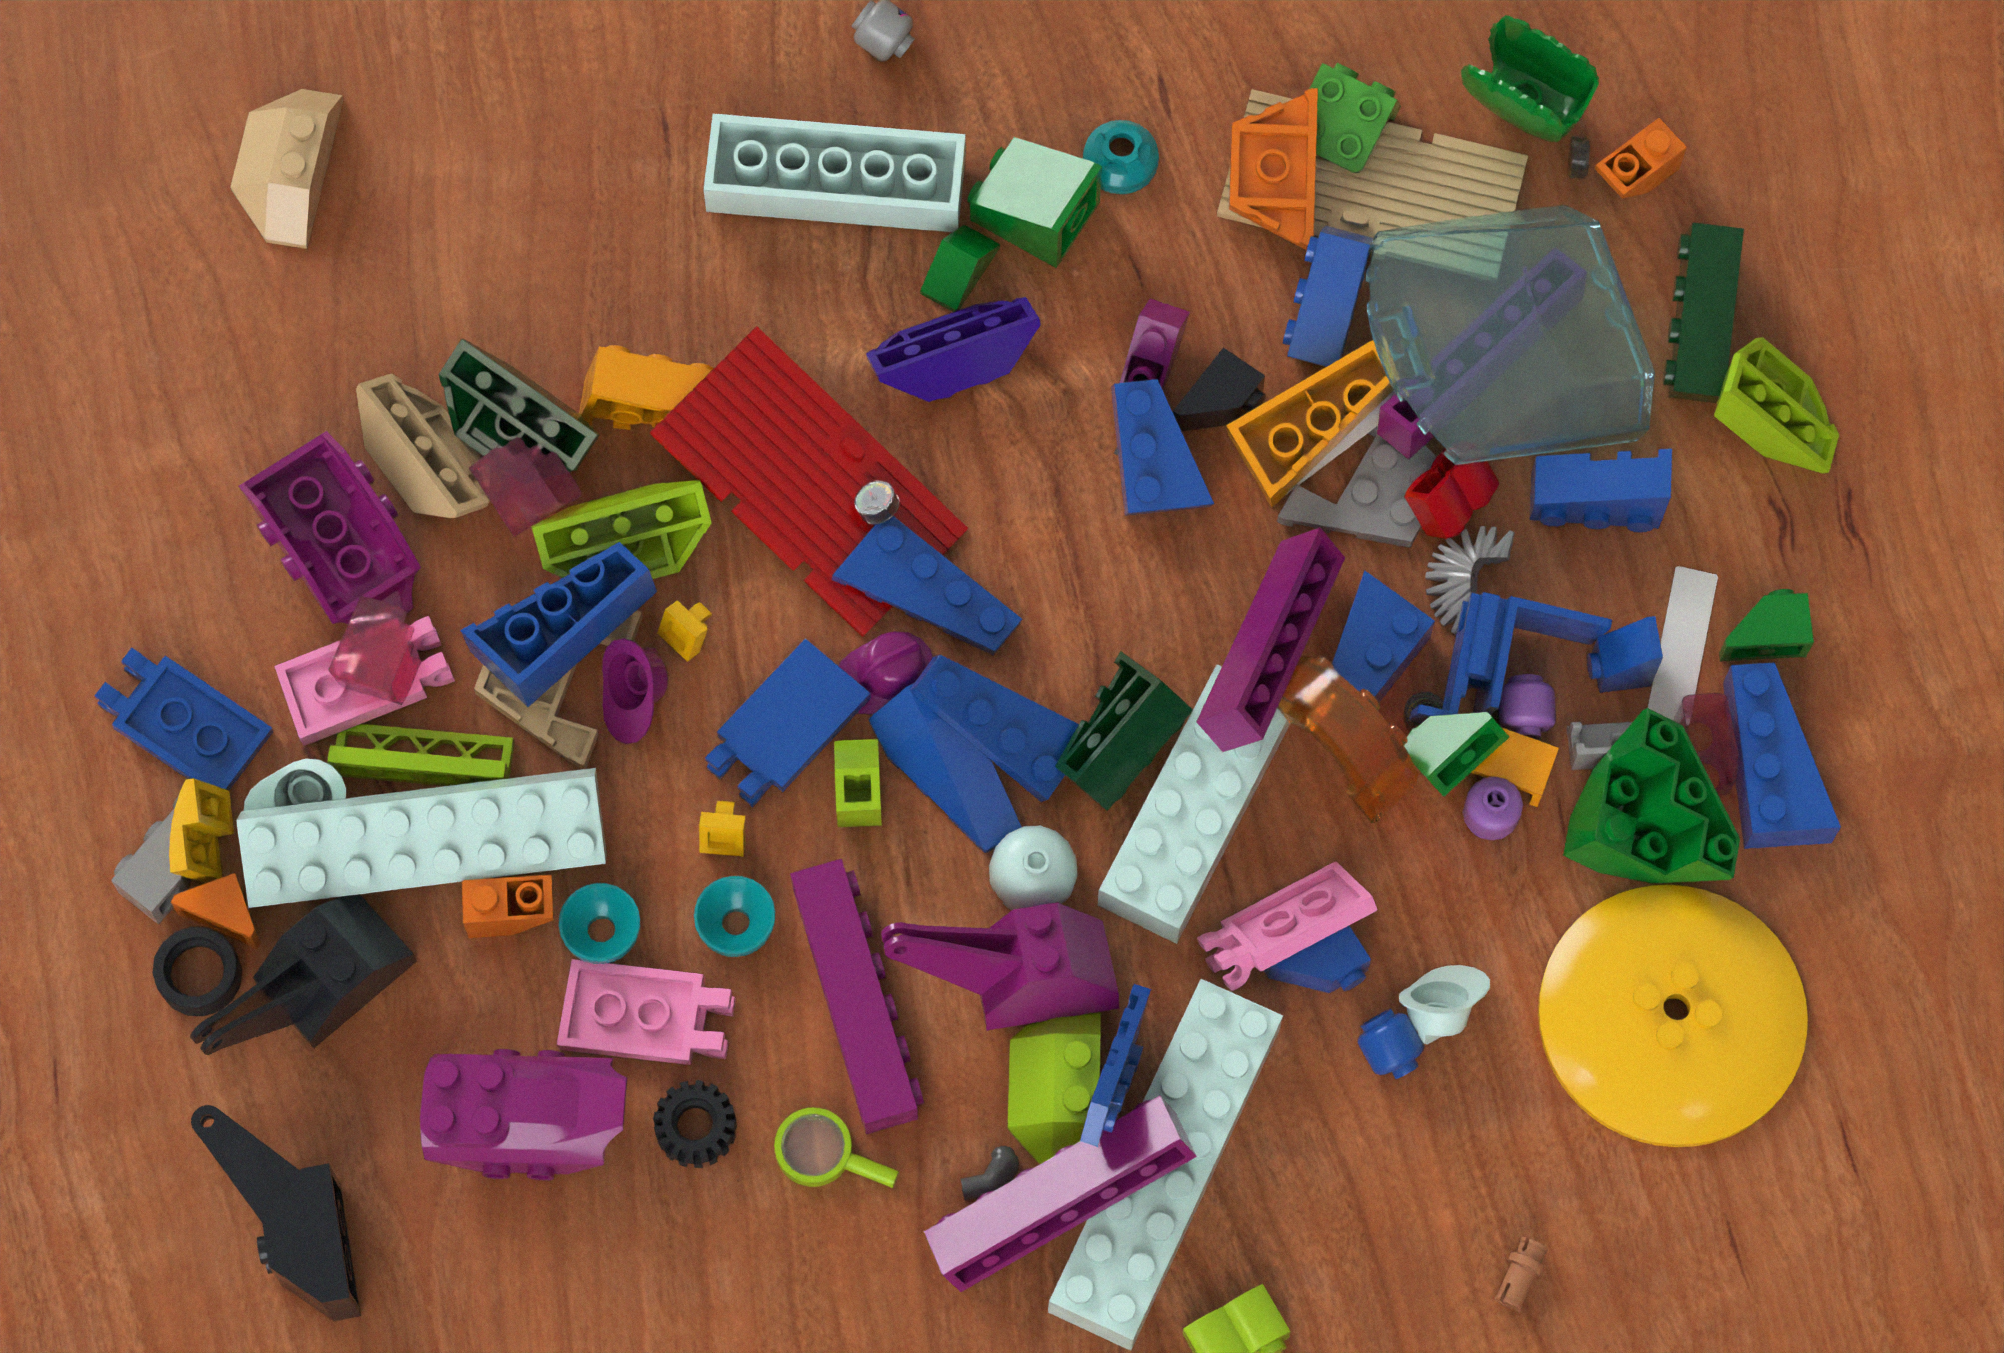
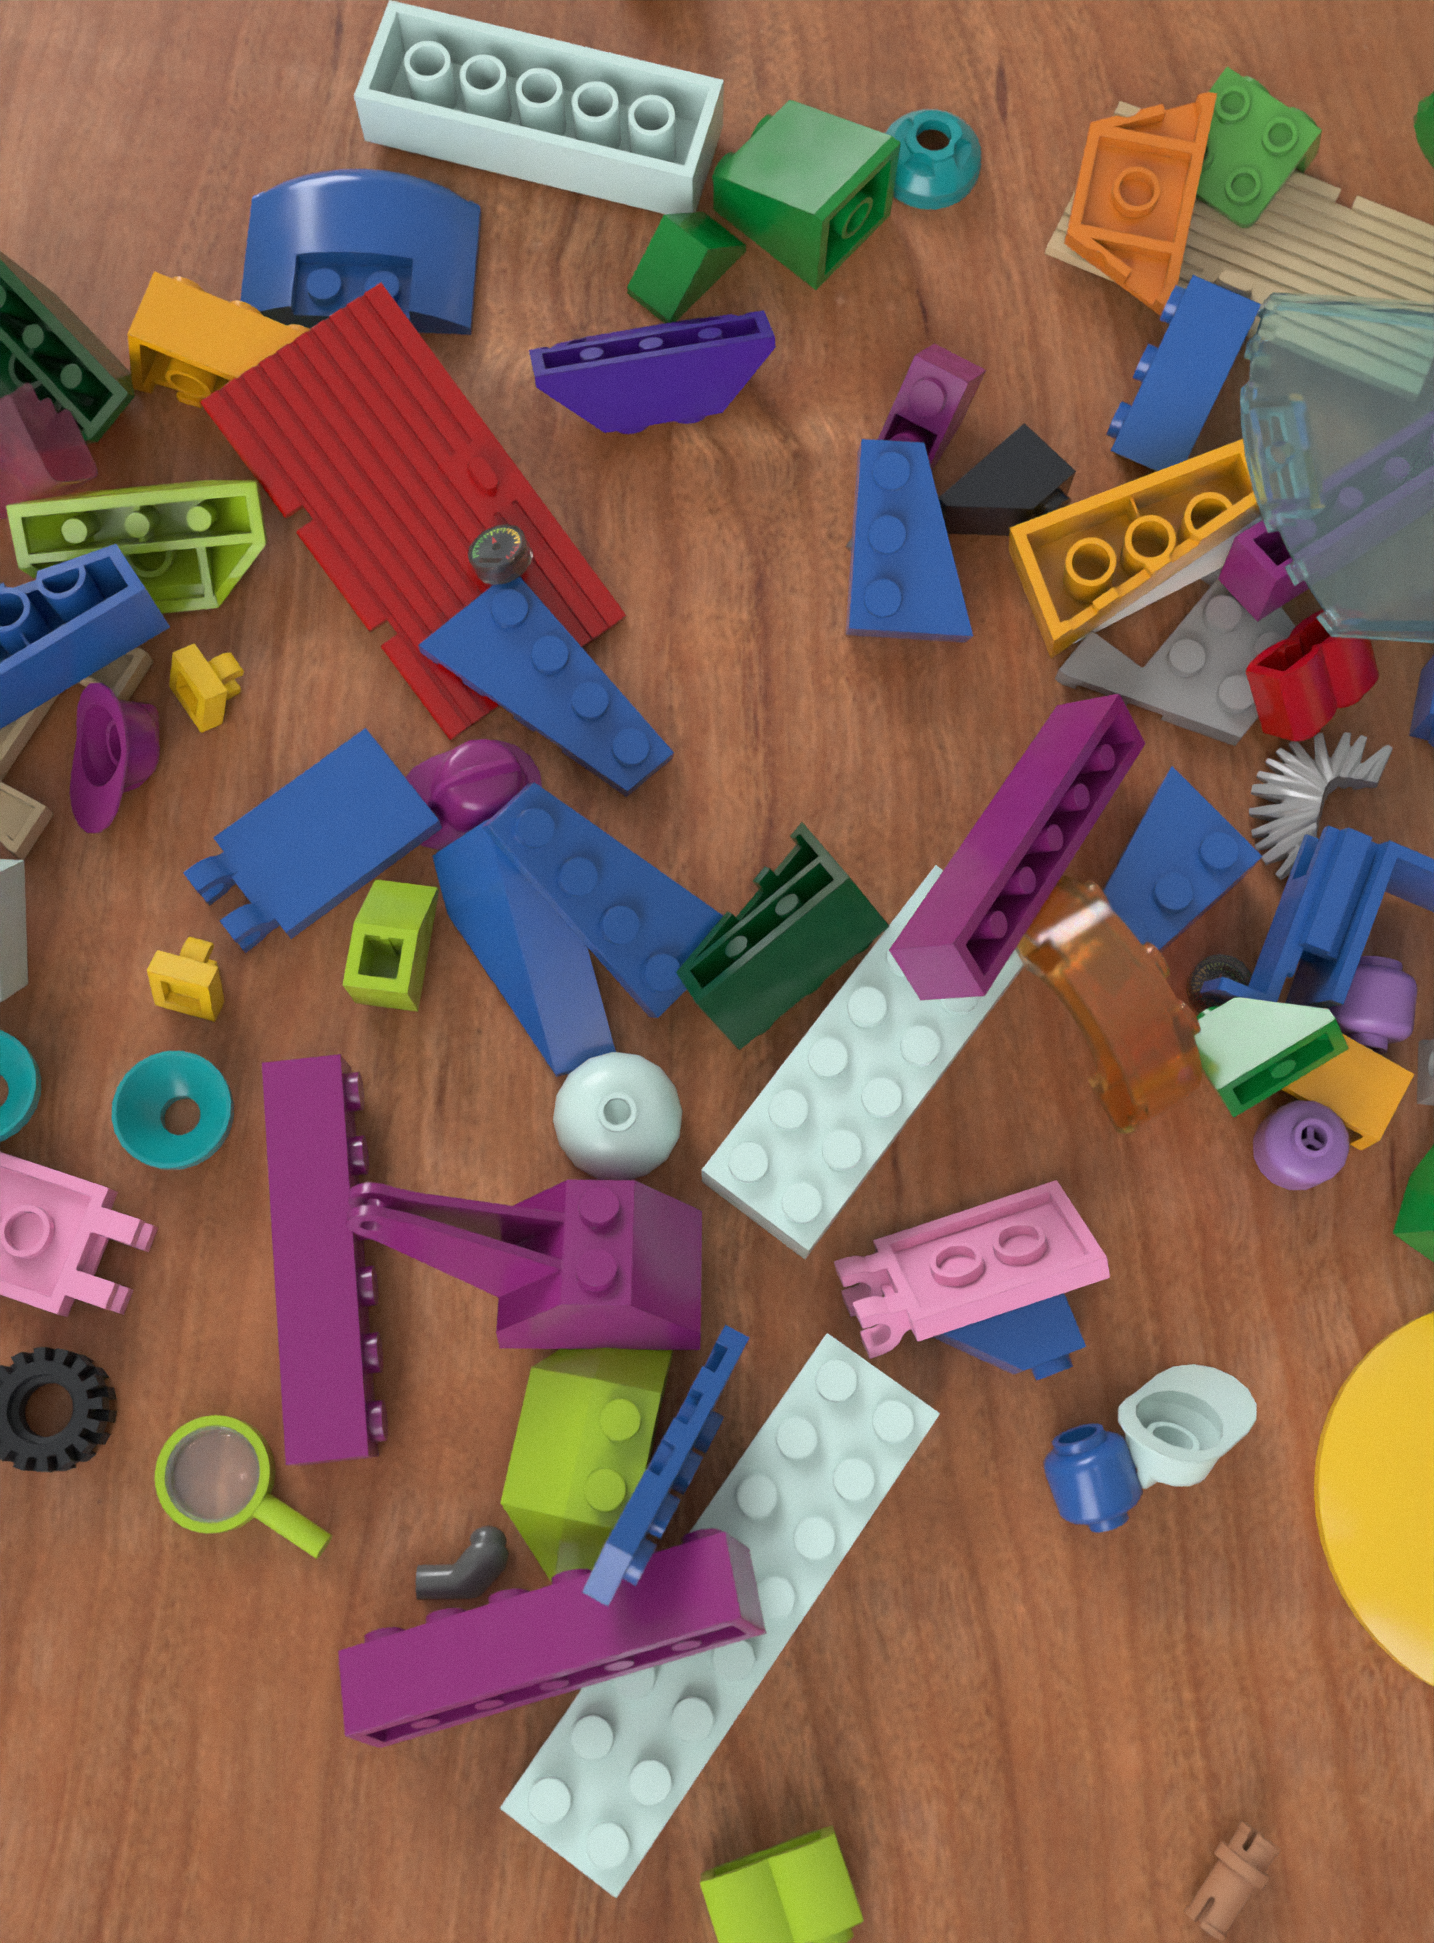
camera: 10 degrees right, 5 degrees up
none -> blue slope [240,169,481,335]

